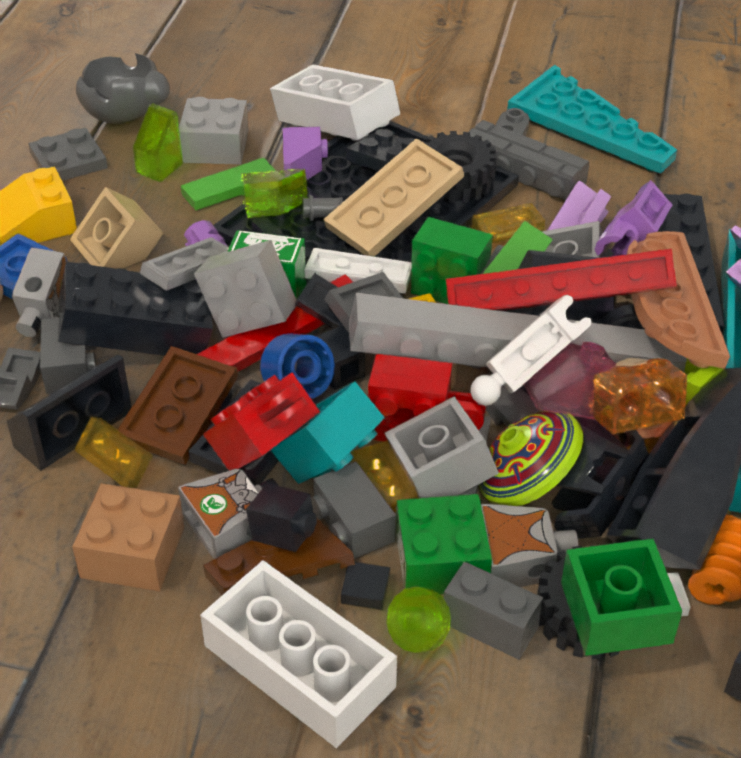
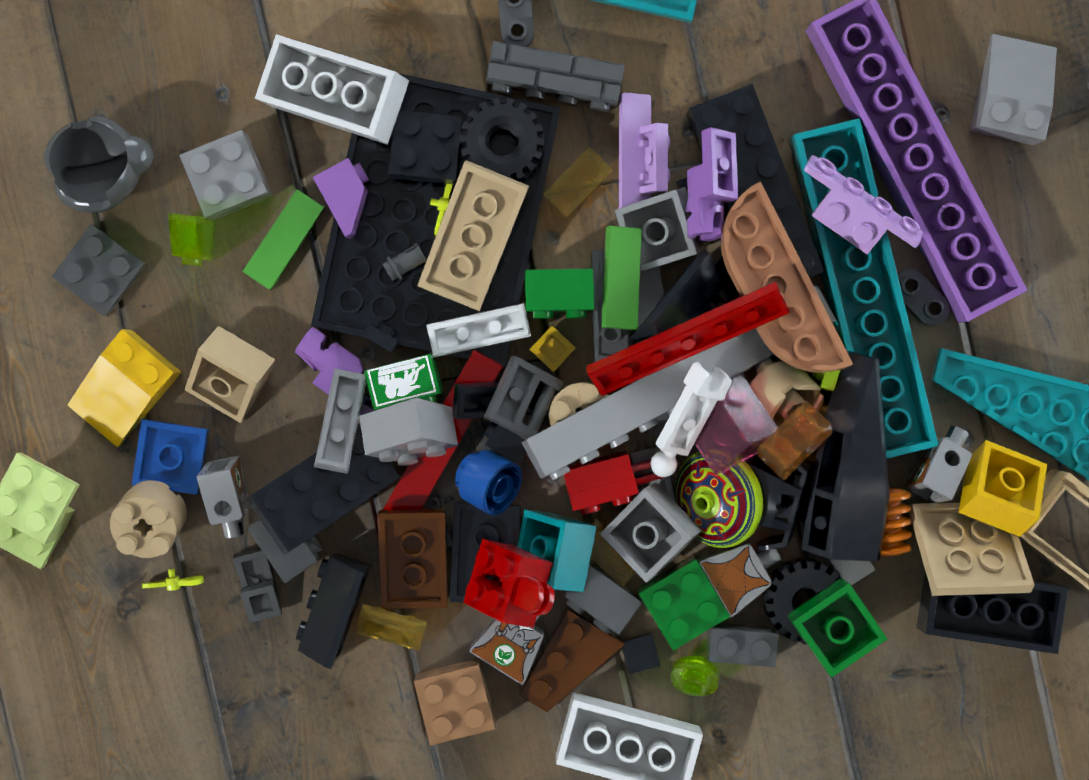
camera: 20 degrees left, 45 degrees up
clear neon green slope [240,168,308,218] -> none
black brick [246,483,317,552] -> none

